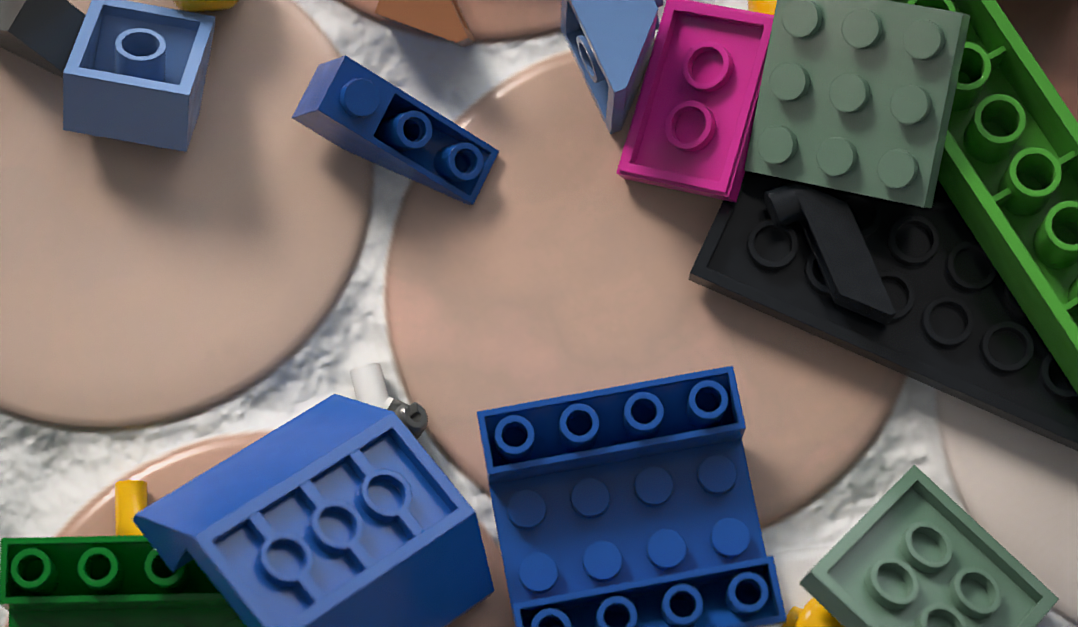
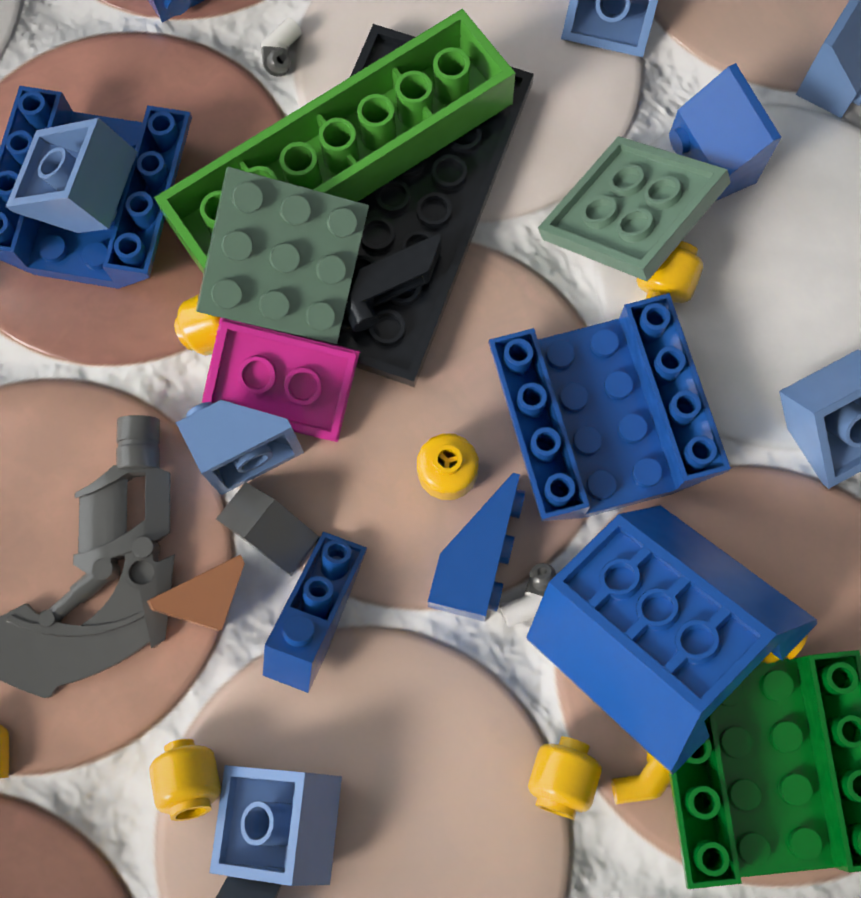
camera: 90 degrees left, 0 degrees up
none -> dark grey slope [216,482,320,576]
none -> yellow head [417,433,479,500]
none -> blue slope [428,473,526,621]
none -> yellow head [528,736,602,819]

